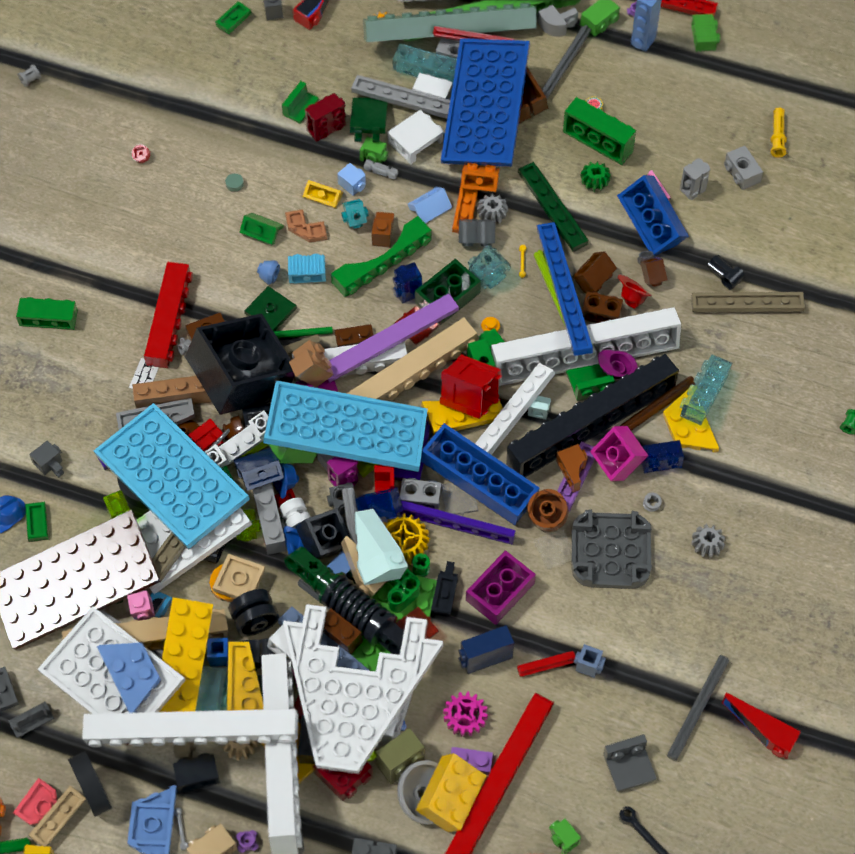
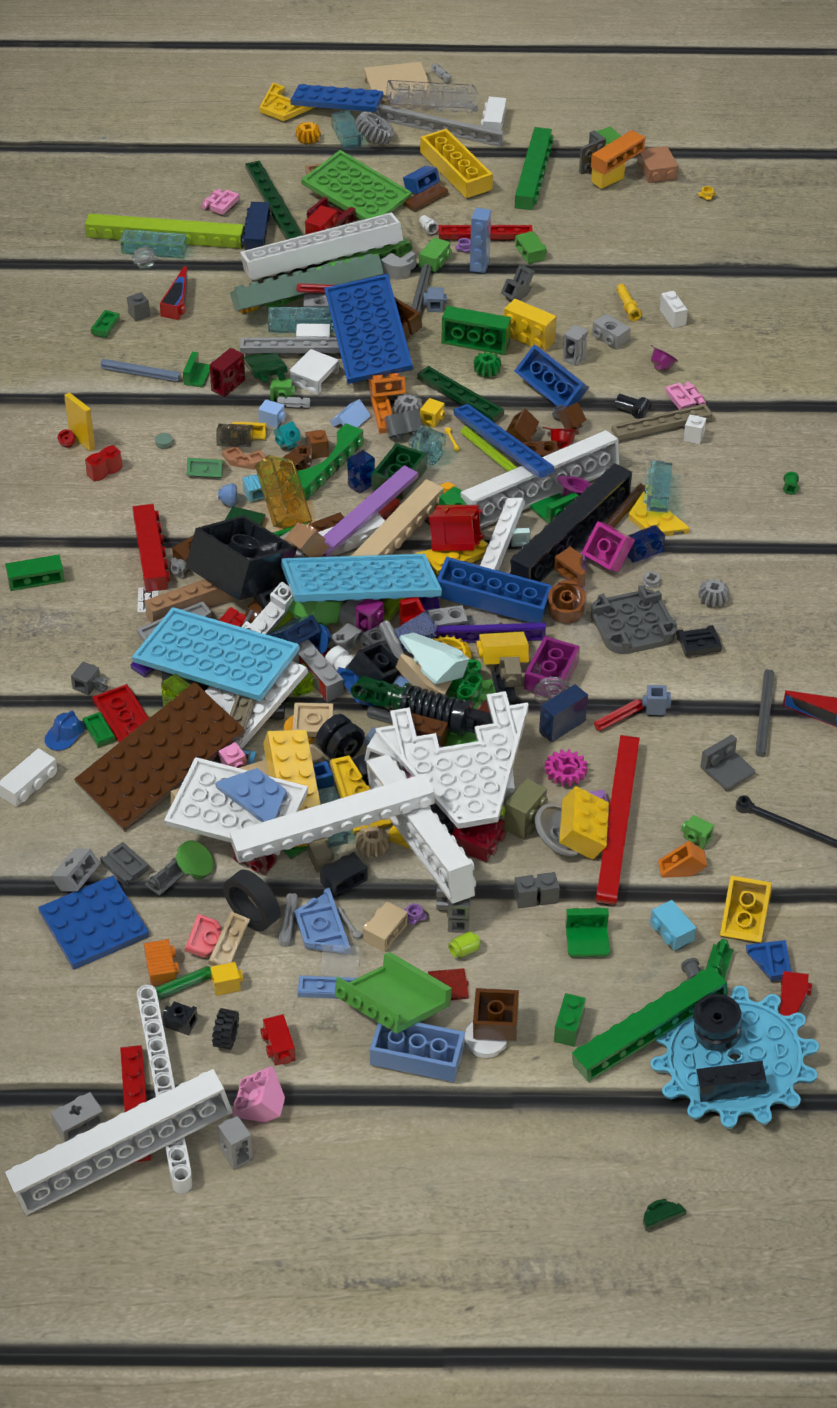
camera: 20 degrees left, 15 degrees down
none -> yellow tile [64,393,95,451]
none -> red brick [85,445,123,482]
none -> red tile [92,684,149,743]
none -> sand blue axle [100,359,181,382]
none -> bright green tile [176,840,213,879]
none -> clear smoke brick [216,424,253,447]
none -> clear yellow slope [255,455,312,529]
none -> light grey axle [278,893,298,946]
none -> reddish brown piece [279,445,312,476]
none -> light grey piece [332,623,364,653]
none -> yellow brick [420,398,446,428]
none -> sand blue brick [423,287,447,312]
none -> yellow brick [476,632,529,665]
none -> dark tan brick [499,657,522,687]
none -> dark grey brick [501,265,535,300]
none -> yellow brick [504,299,557,351]
none -> clear tile [534,677,571,705]
none -> magenta piece [651,345,678,370]
none -> white brick [659,291,688,328]
none -> bright pink plate [665,382,706,410]
none -> black plate [676,625,722,657]
none -> white brick [683,415,706,444]

